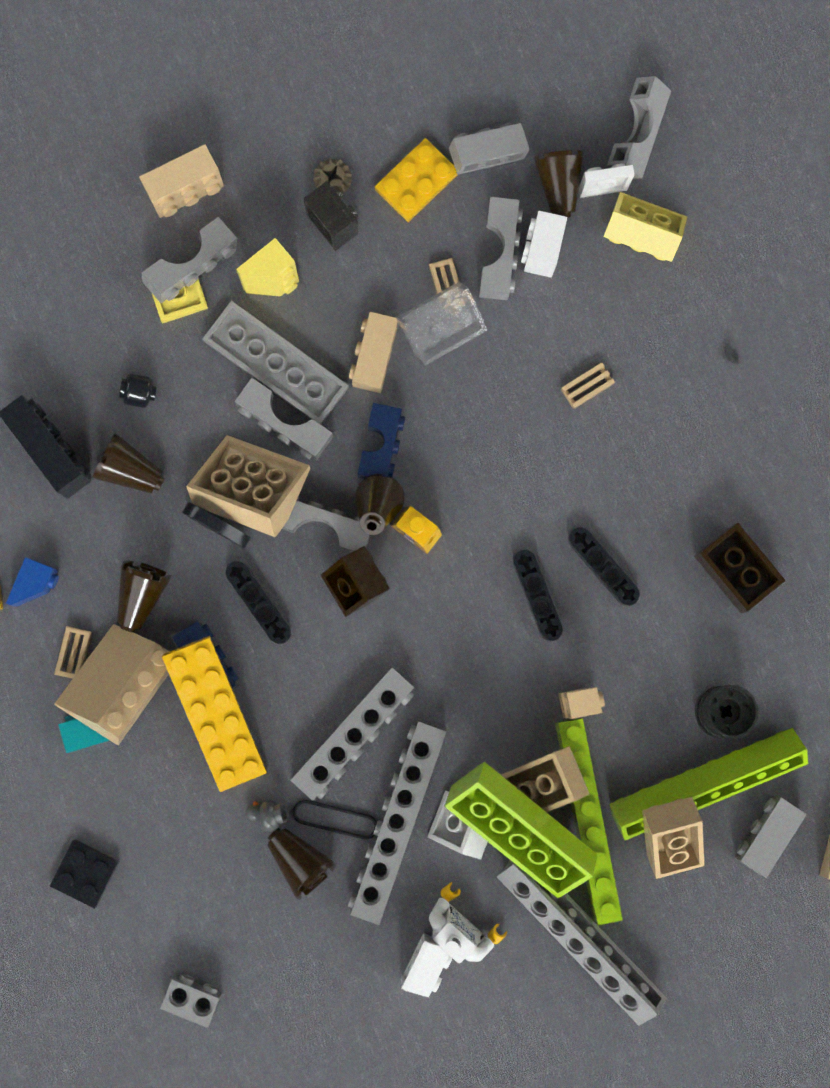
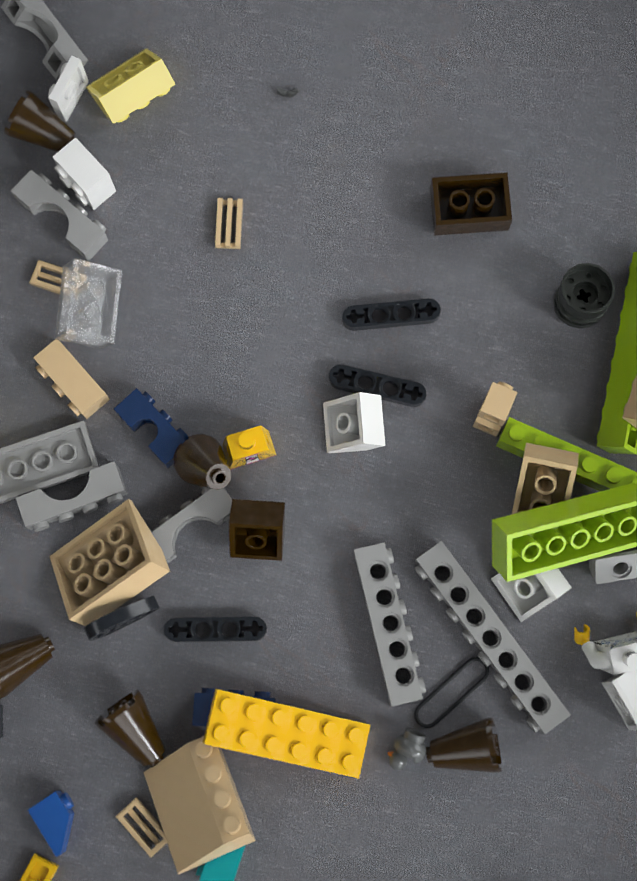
camera: 45 degrees left, 5 degrees down
none -> white slope [323,392,385,453]

